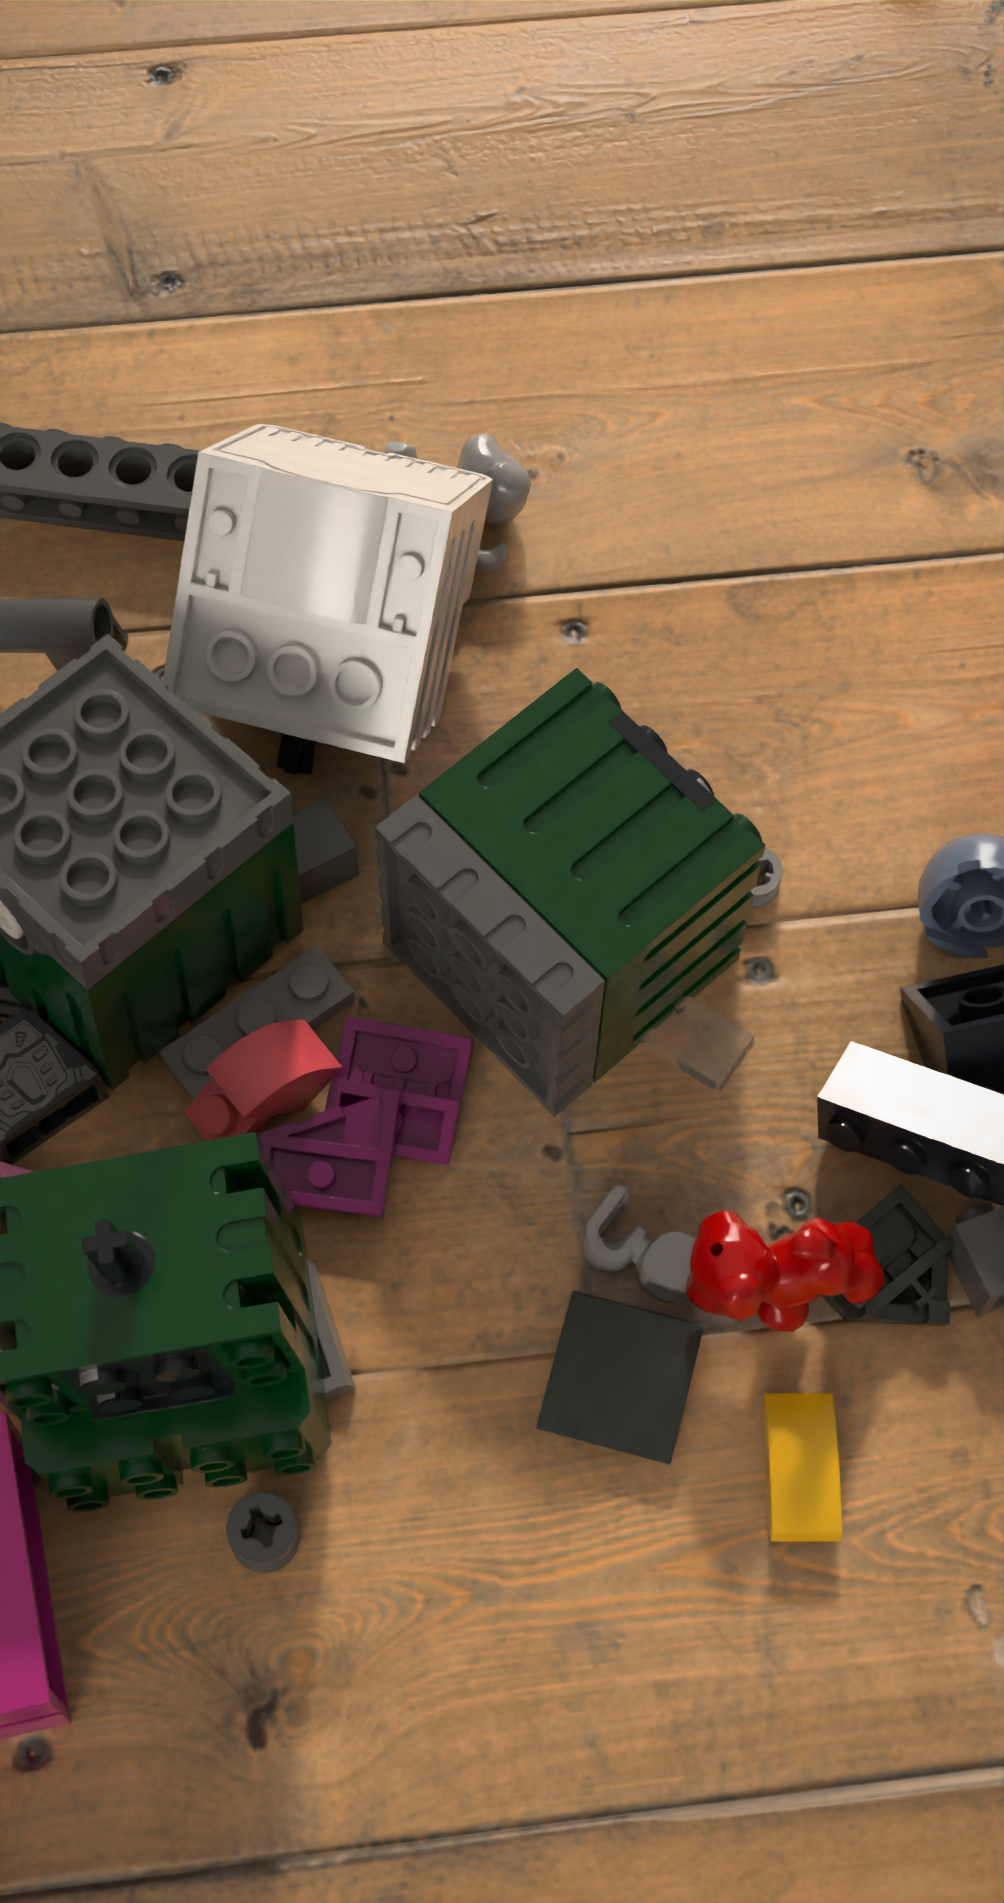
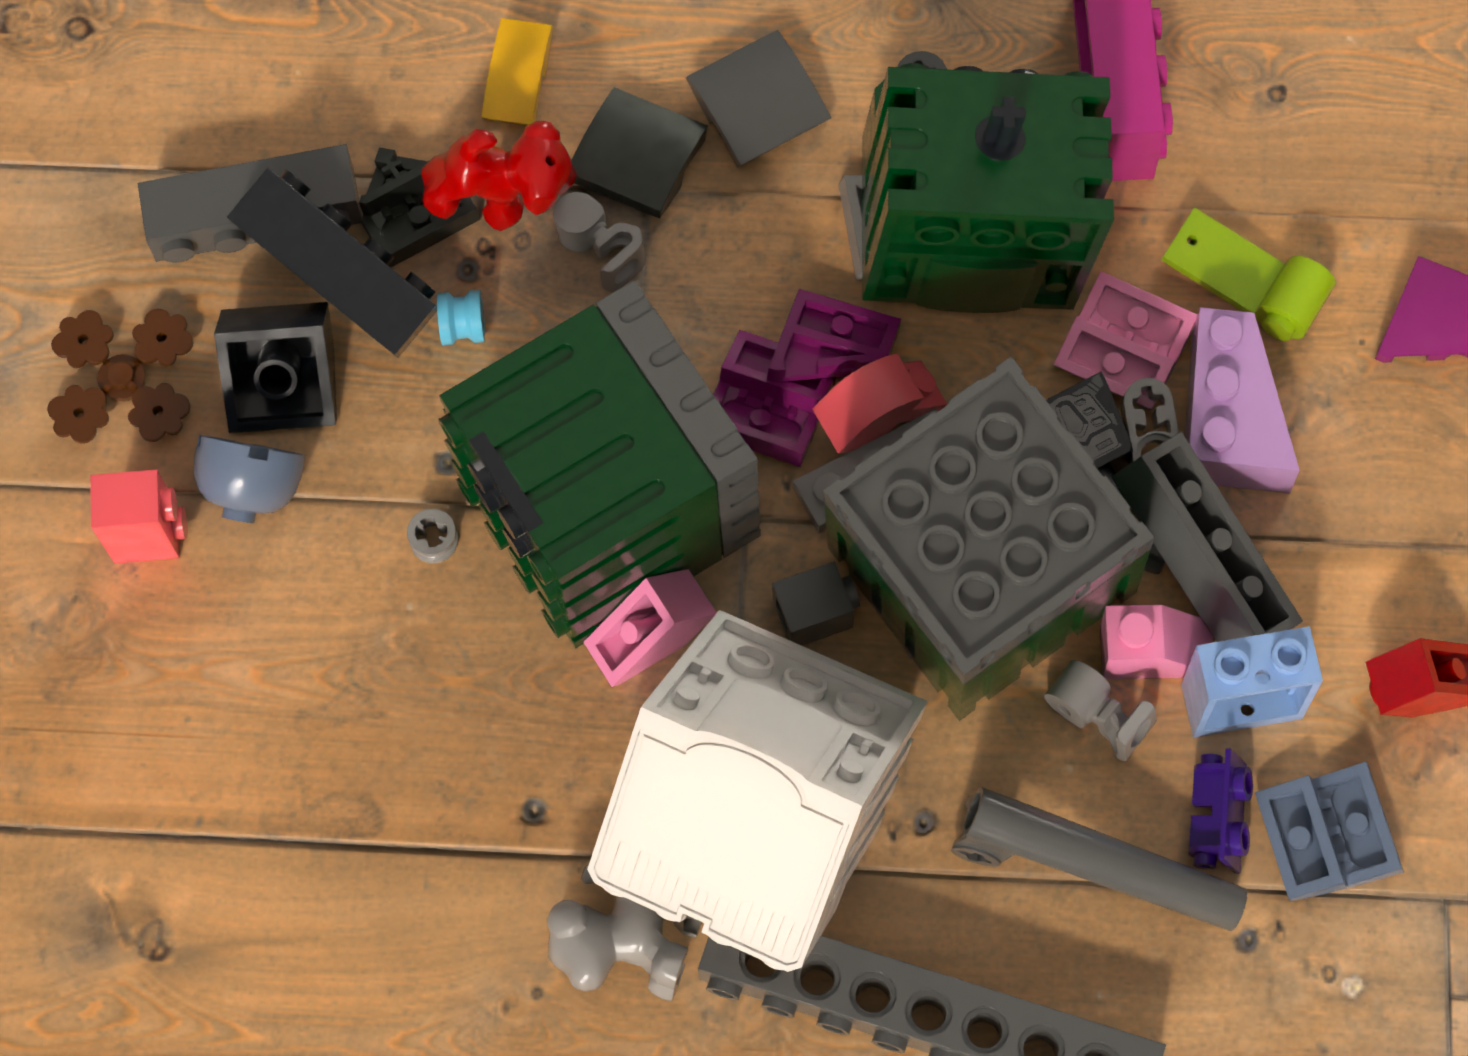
camera: 165 degrees left, 5 degrees up
none -> medium azure wheel [437,290,486,346]
none -> dark grey slope [686,30,832,168]

